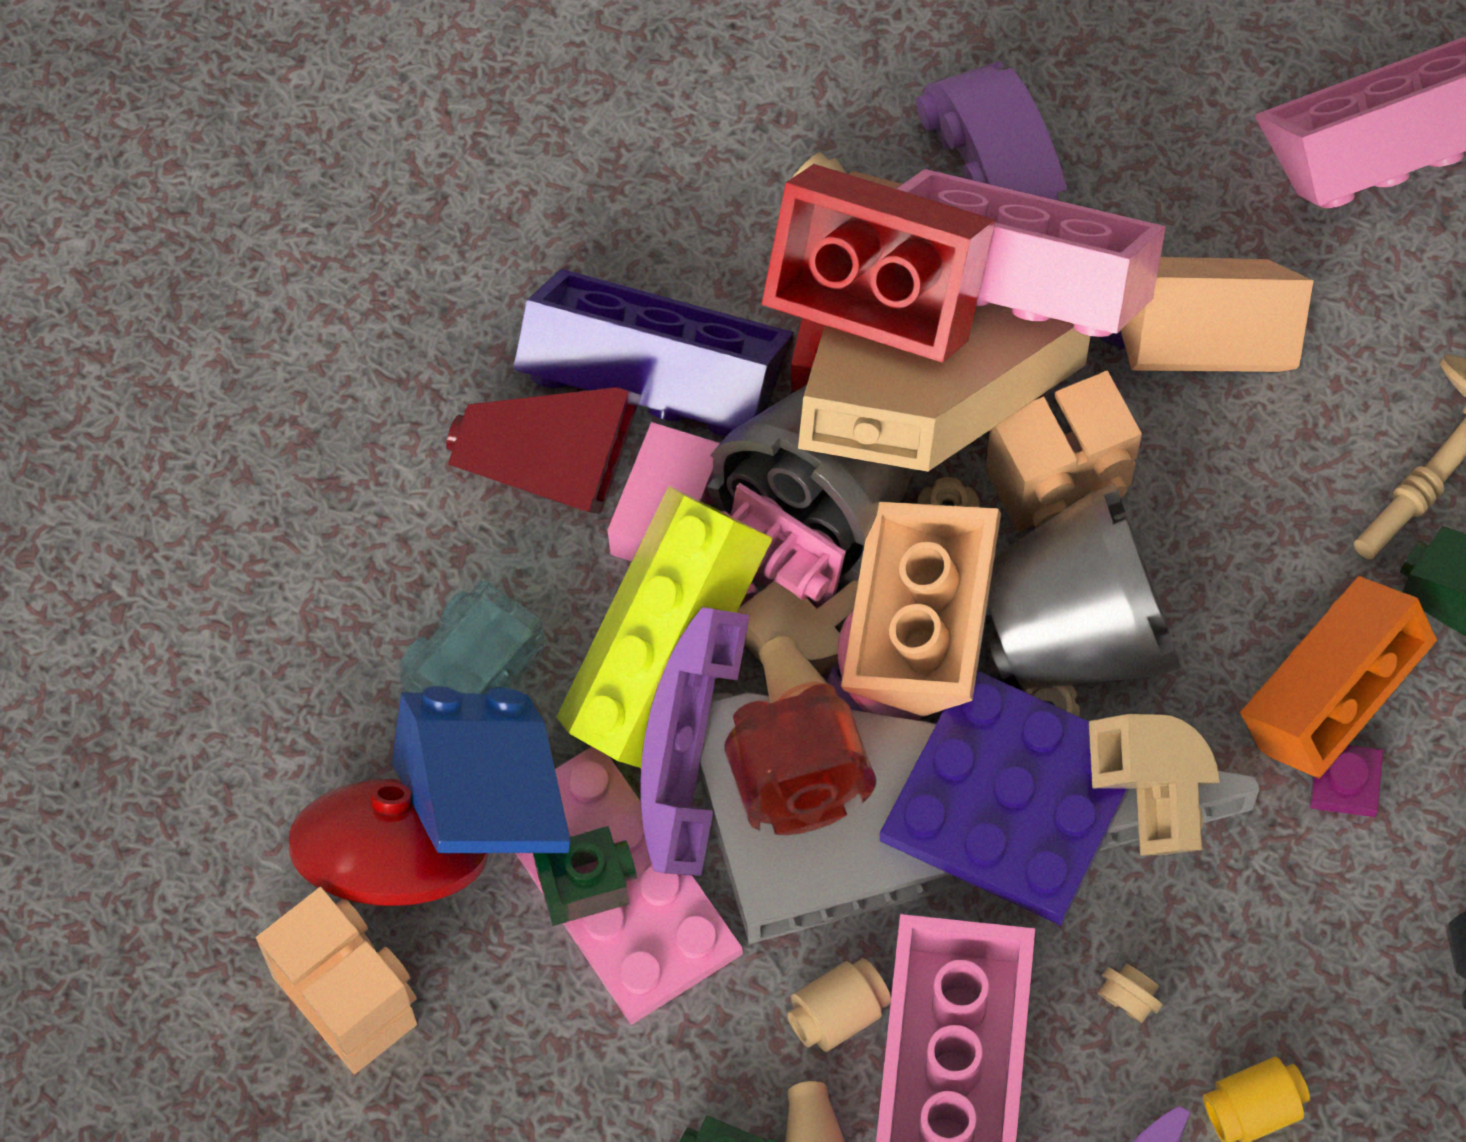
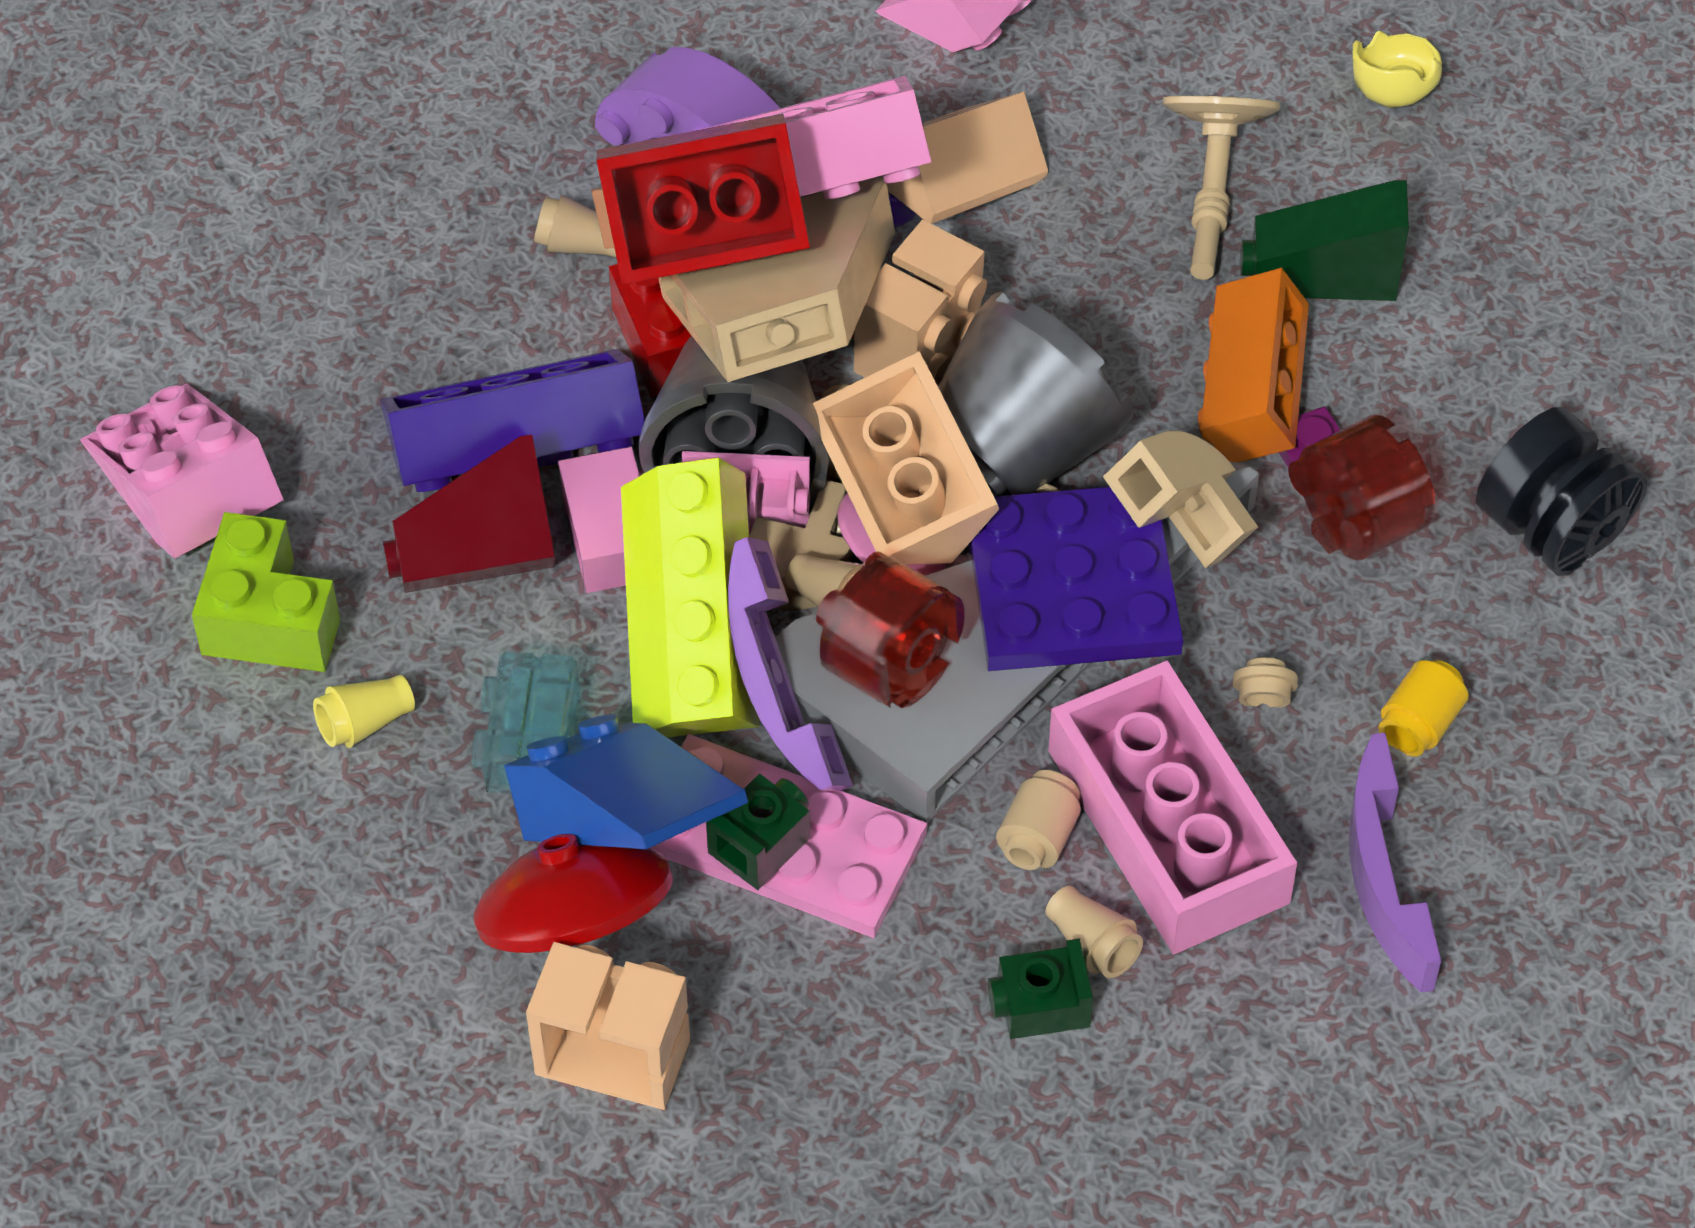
camera: 35 degrees left, 10 degrees down
none -> bright pink slope [80,383,284,559]
none -> lime brick [191,512,340,672]
none -> light yellow cone [313,675,415,748]
none -> clear red brick [1288,414,1435,560]

